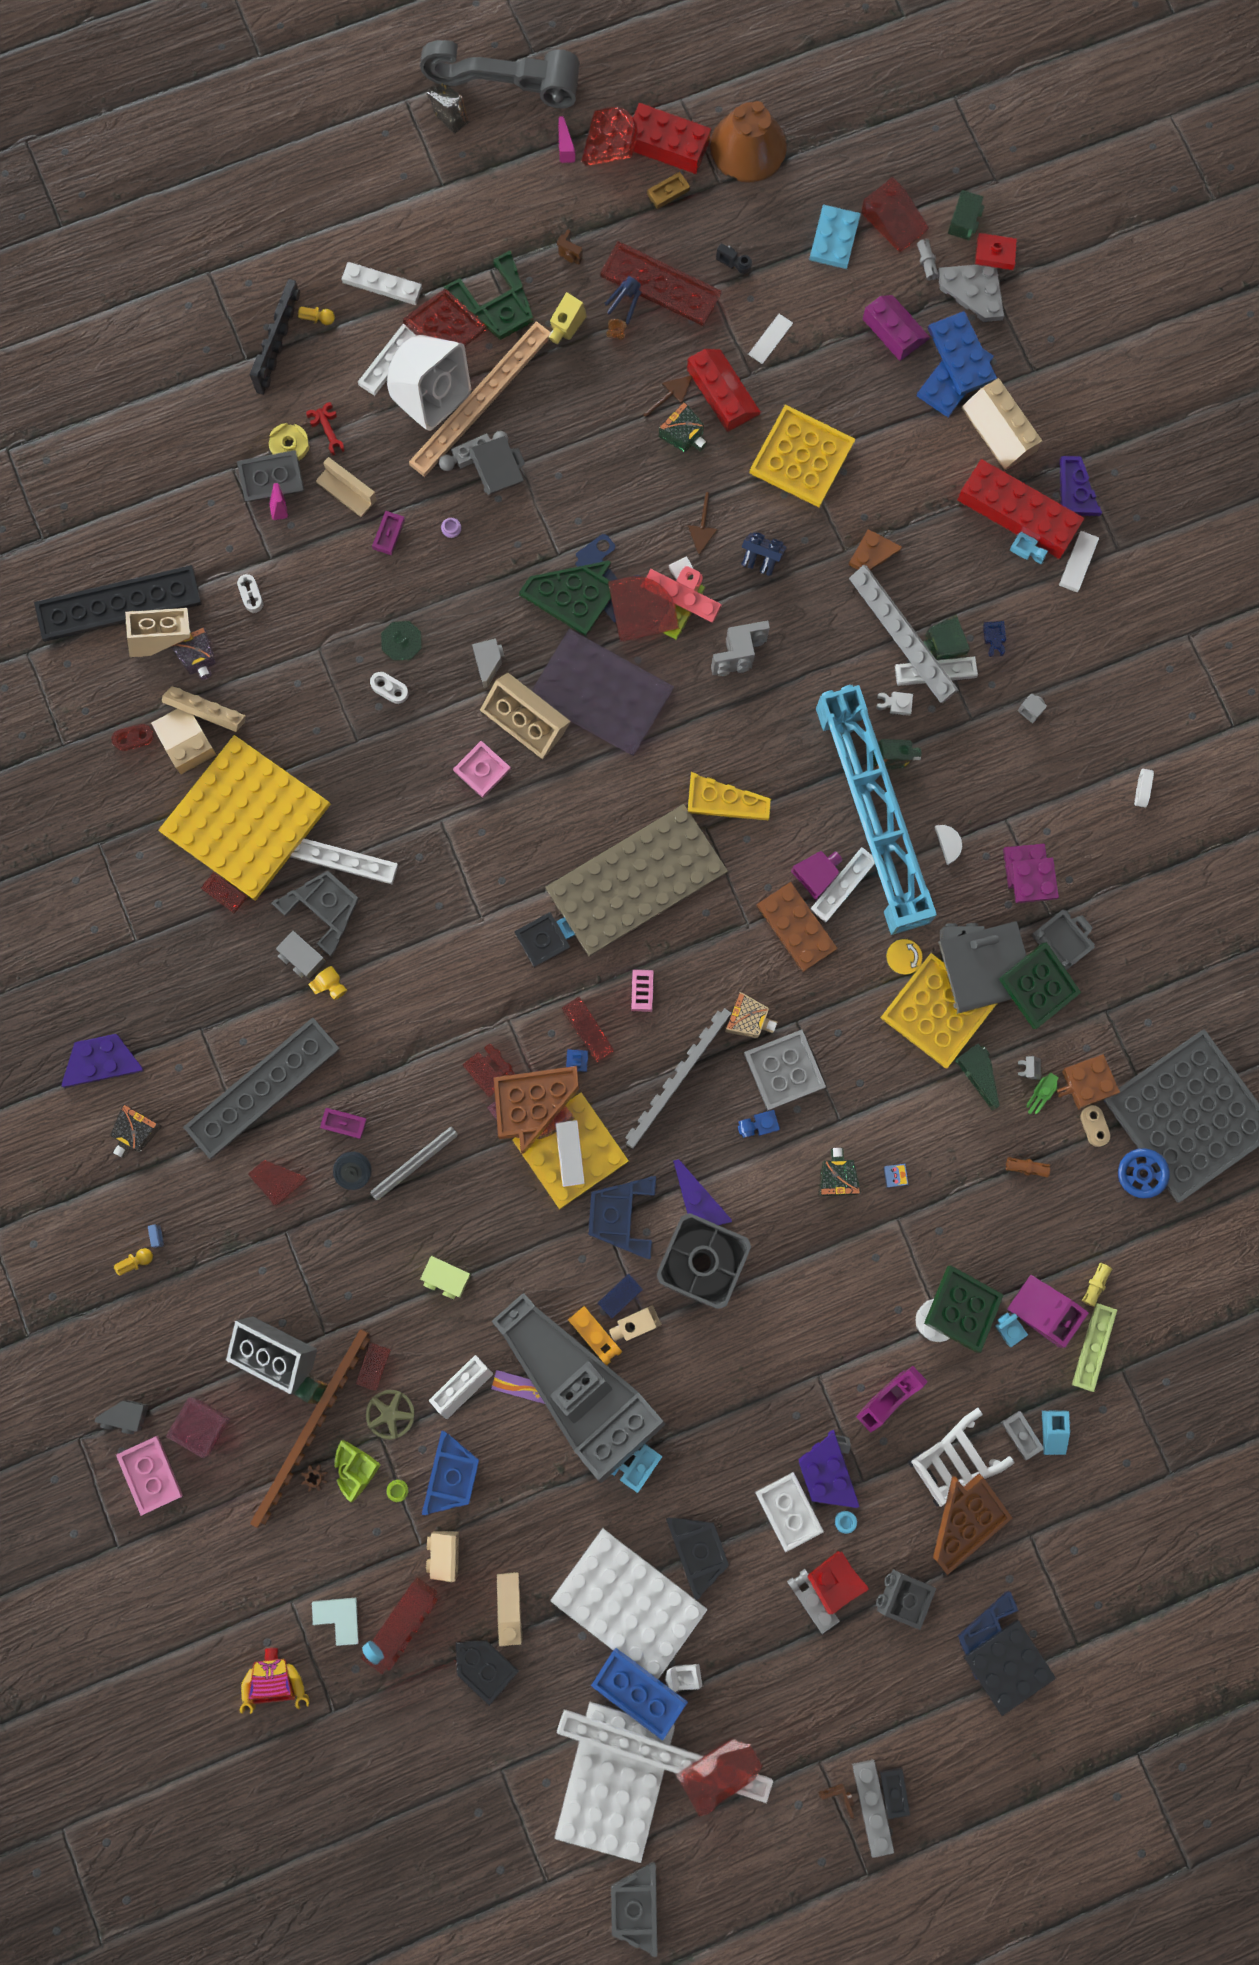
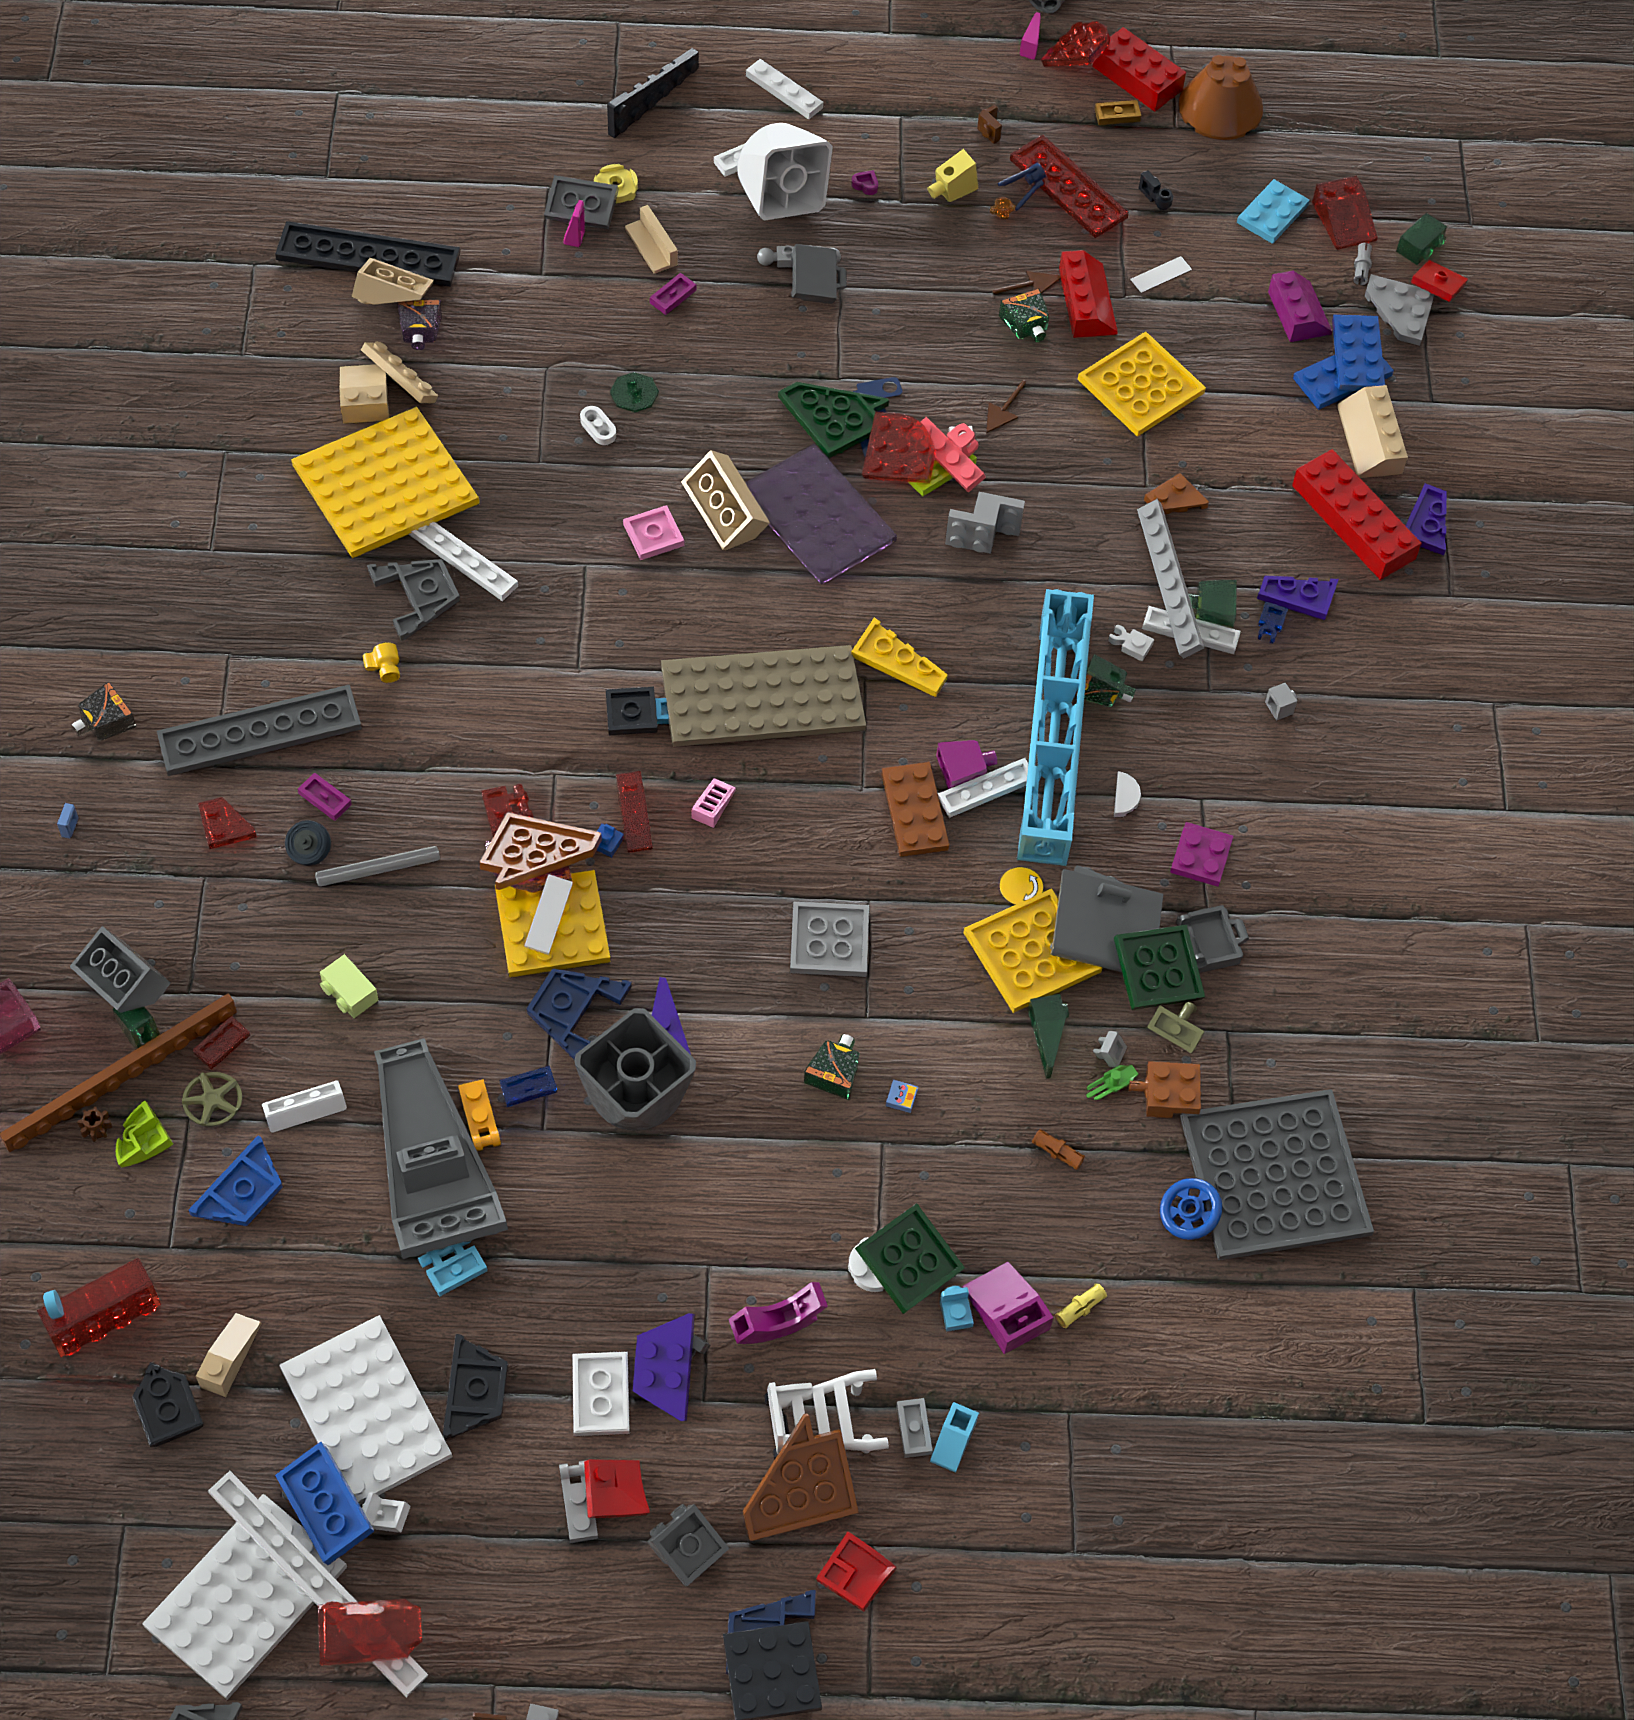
camera: 25 degrees right, 20 degrees down
dark purple wing [62,1034,144,1088] -> none
clear red plate [111,724,154,751] -> none
yellow axle [114,1248,153,1276] -> none
clear red plate [201,872,247,914] -> none
white beam [237,574,263,613] -> none
light grey brick [276,931,326,979] -> none
yellow axle [298,306,335,325] -> none
red bar [306,402,345,456] -> none
light aqua tile [312,1597,359,1646] -> none
lime plate [386,1480,408,1502] -> none
clear red plate [403,288,487,347] -> none
light nougat plate [409,321,551,477] -> none
tan slope [426,1531,459,1582] -> none
lavender plate [441,518,461,538] -> none
dark green wing [443,251,534,340] -> none
light grey slope [472,638,504,688] -> none
medium lavender sticker [491,1370,545,1404] -> none
tan torso [609,1305,662,1341] -> none
light grey plate [625,1008,731,1149] -> none
torso [725,992,777,1038] -> none
blue plate [737,1110,780,1138] -> none
dark blue plate [741,532,787,576] -> none
medium azure tile [835,1511,857,1534] -> none
medium azure plate [1010,532,1048,564] -> none
white tile [1059,531,1099,592] -> none
yellowish green tile [1072,1303,1117,1392] -> none
tan plate [1080,1105,1110,1147] -> none
white beam [1135,769,1154,807] -> none
none -> red plate [816,1532,897,1612]
none -> magenta tile [851,170,878,195]
none -> olive plate [1147,1002,1205,1054]
none -> dark purple wing [1257,576,1339,620]

